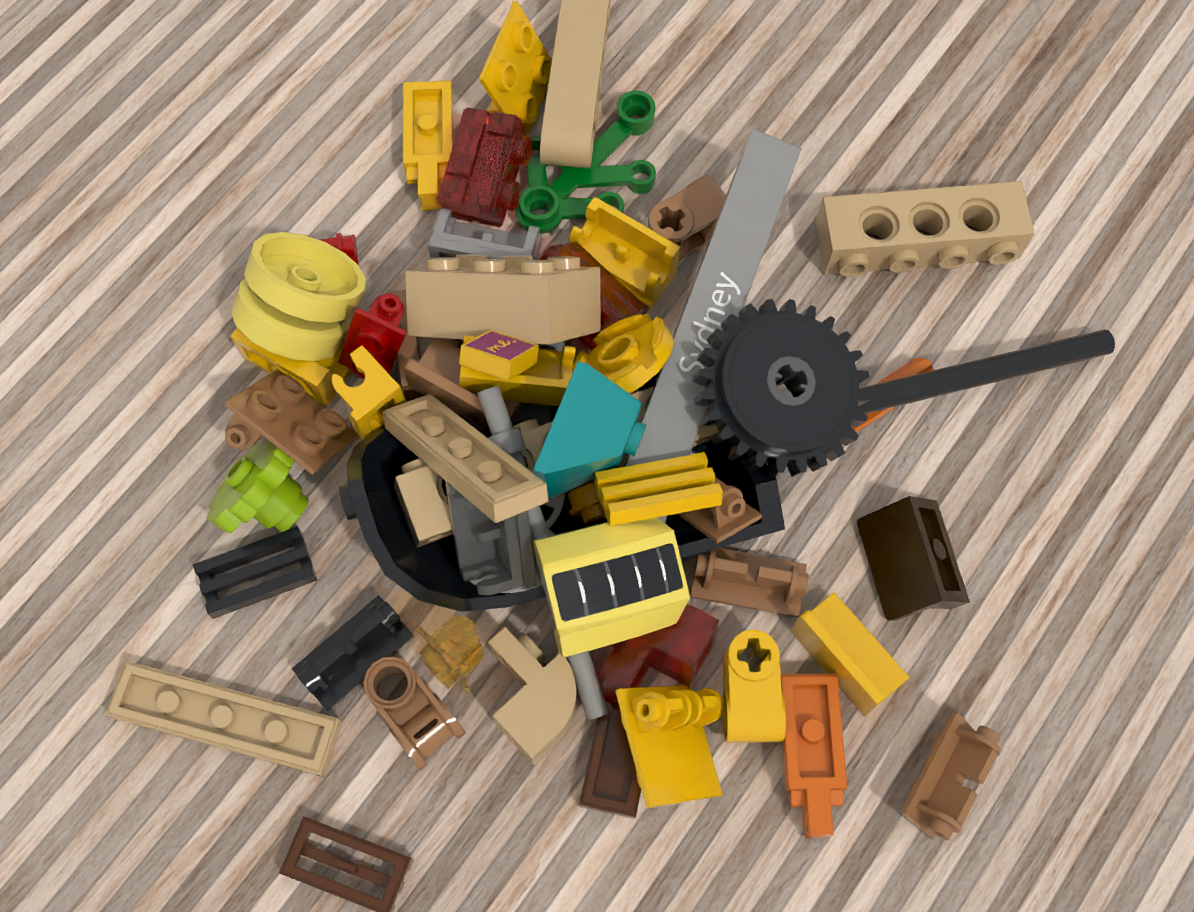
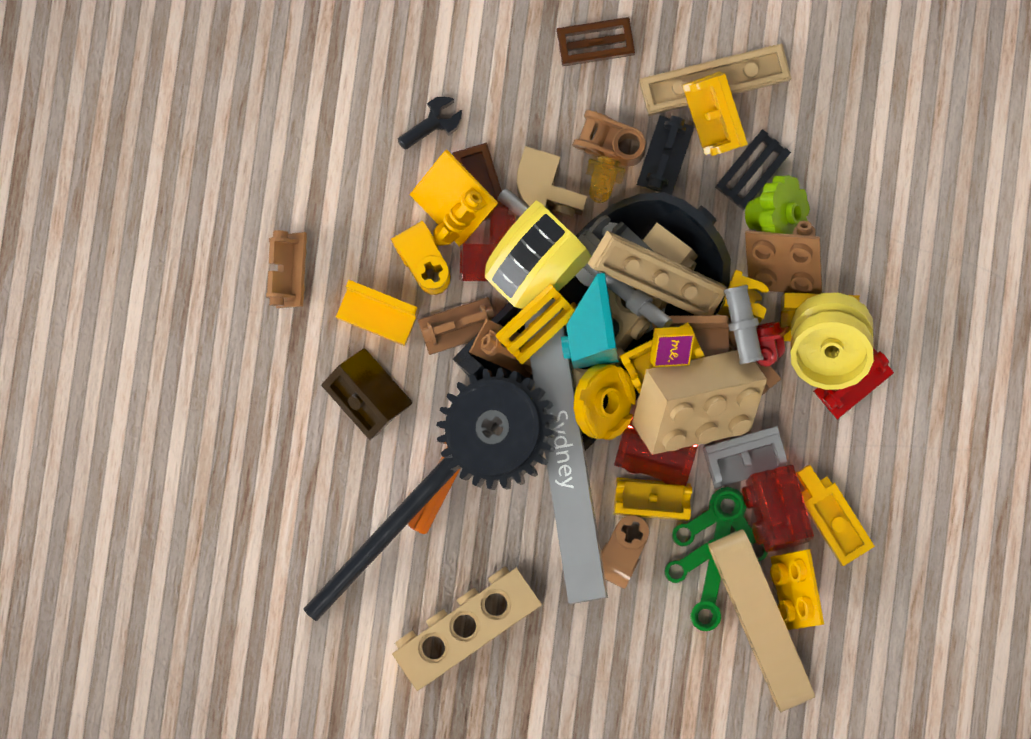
camera: 150 degrees right, 15 degrees up
orange hinge [781,673,847,839] -> none
none -> black bar [398,97,462,150]
none -> yellow hinge [682,71,748,156]
none -> light grey pin [724,285,764,364]

